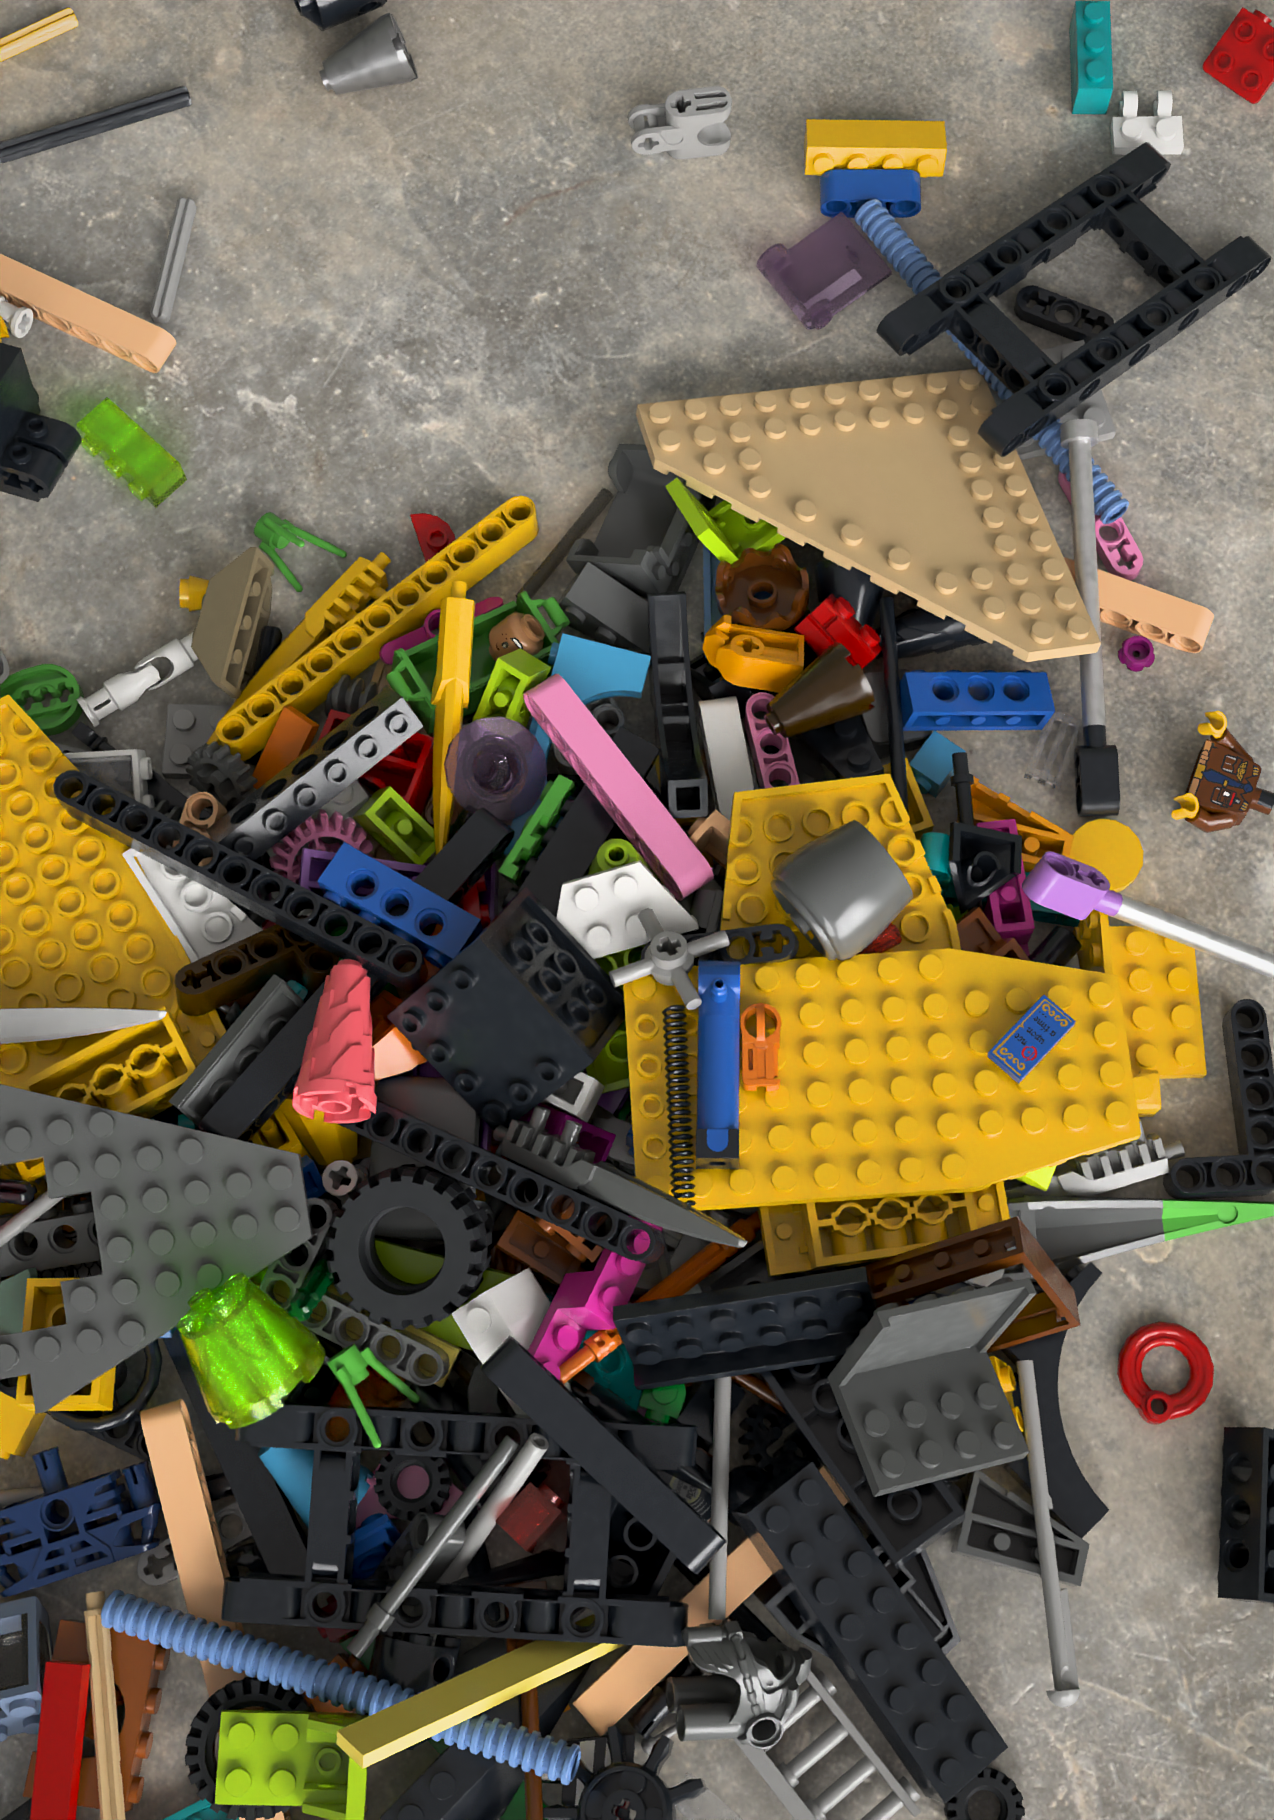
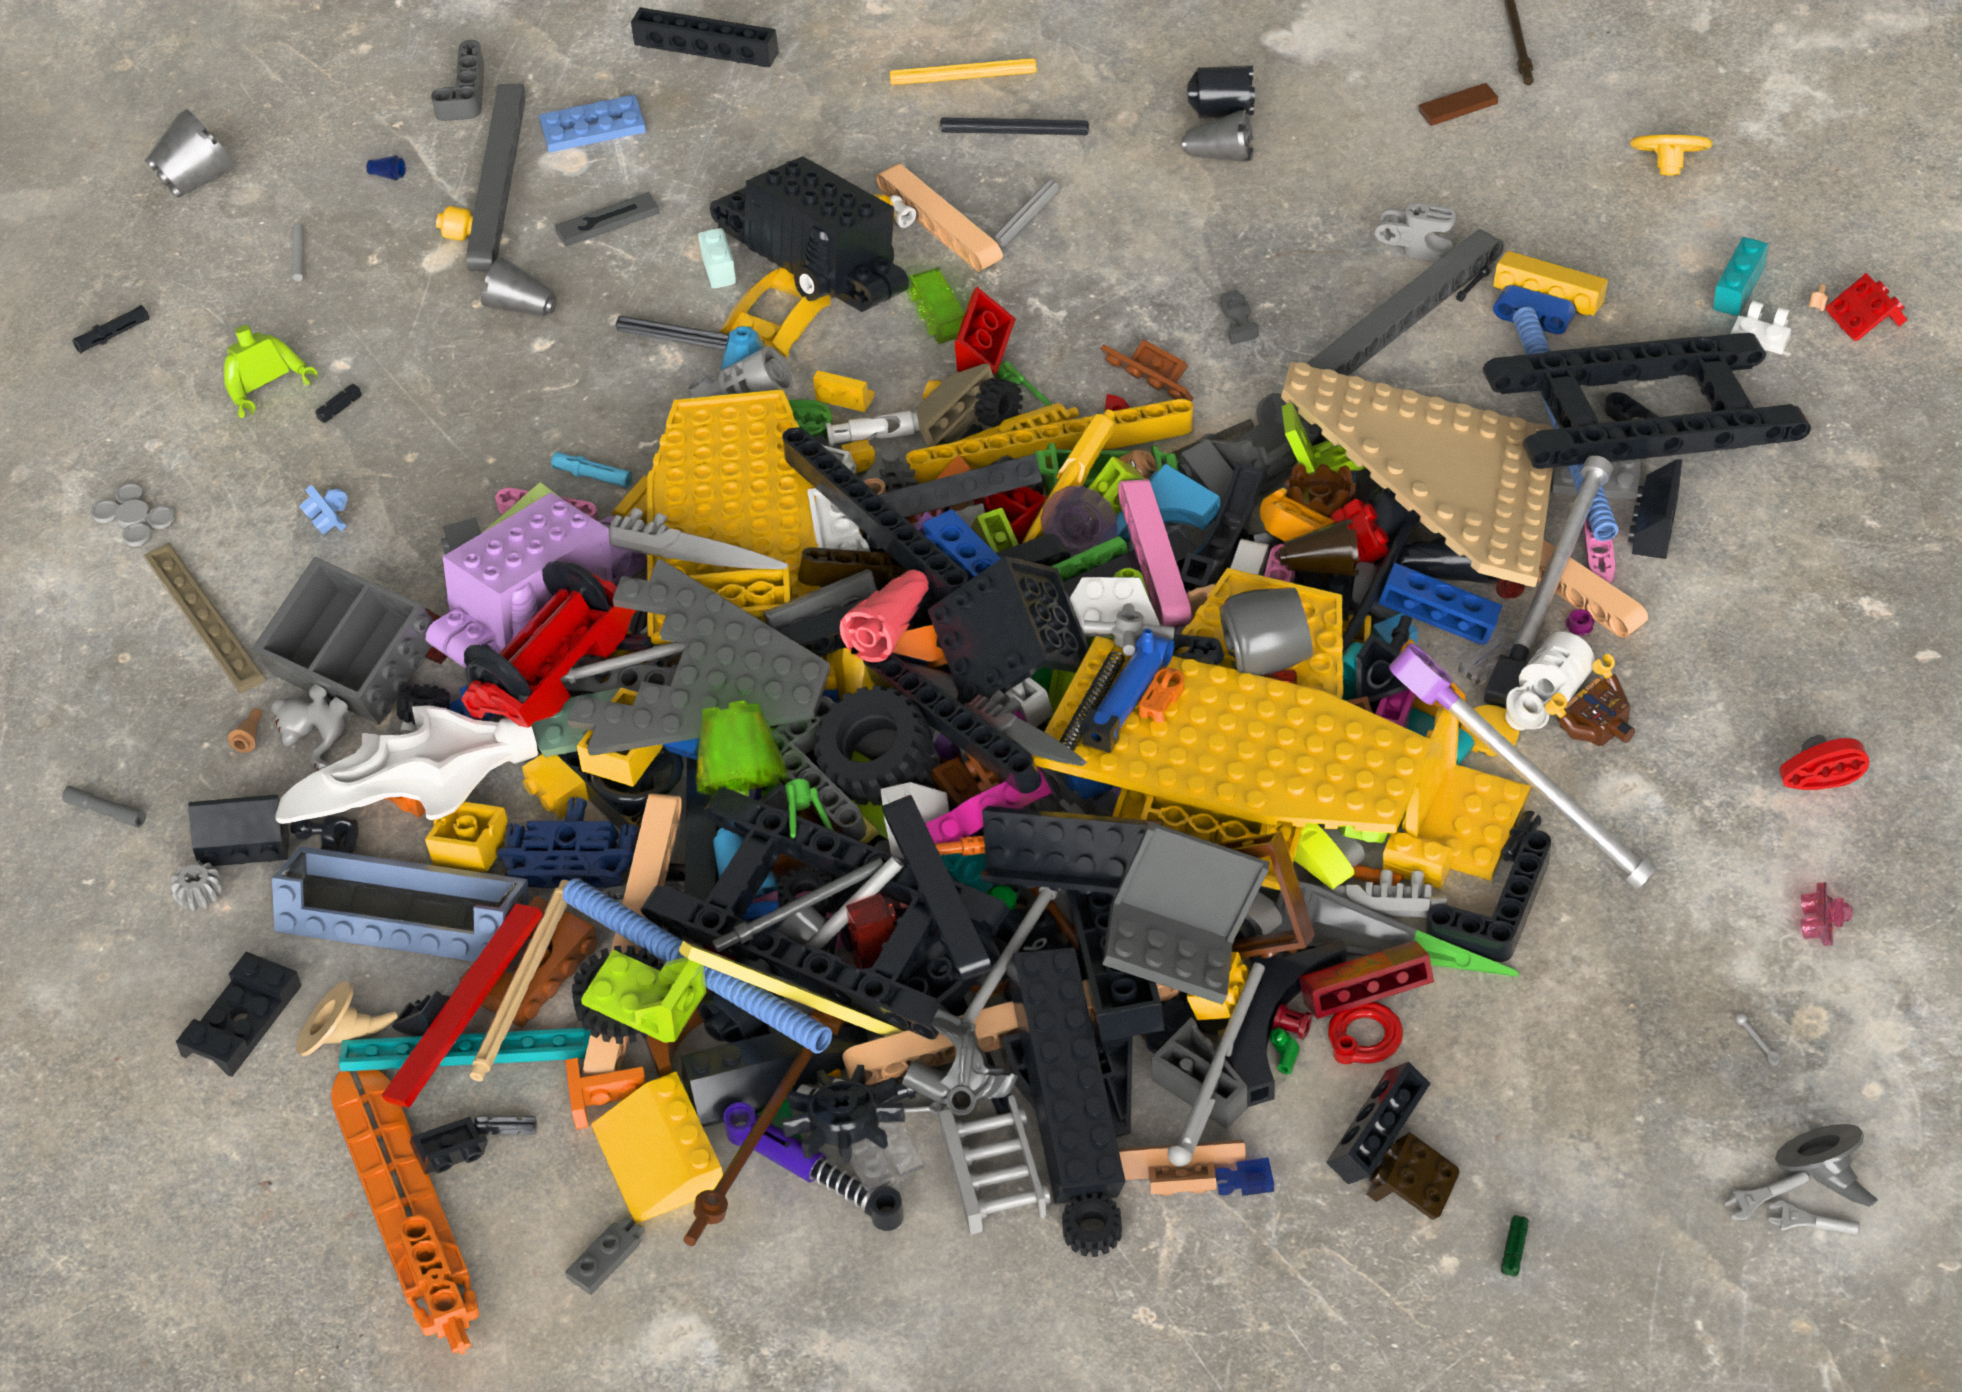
camera: 25 degrees right, 25 degrees down
dark green axle [287,1259,336,1321] -> none
clear purple door [756,212,892,330] -> none
blue tile [987,995,1076,1084] -> none
none -> yellow bracket [813,370,875,413]
none -> yellow bracket [841,439,876,473]
none -> red slope [954,287,1016,375]
none -> black tyre [975,378,1023,427]
none -> dark orange bracket [1100,339,1194,402]
none -> bracket [1119,1140,1246,1196]
none -> clear blue plate [1215,1158,1274,1196]
none -> dark grey piece [1220,290,1259,345]
none -> green arm [1270,1028,1300,1074]
none -> dark red bush [1273,1003,1313,1040]
none -> dark red brick [1299,940,1434,1019]
none -> dark grey beam [1306,229,1504,376]
none -> black hinge [1456,266,1490,302]
none -> black axle [1500,811,1542,862]
none -> white cylinder [1505,631,1595,730]
none -> black slope [1628,459,1683,559]
none -> light nougat hand [1808,284,1828,311]

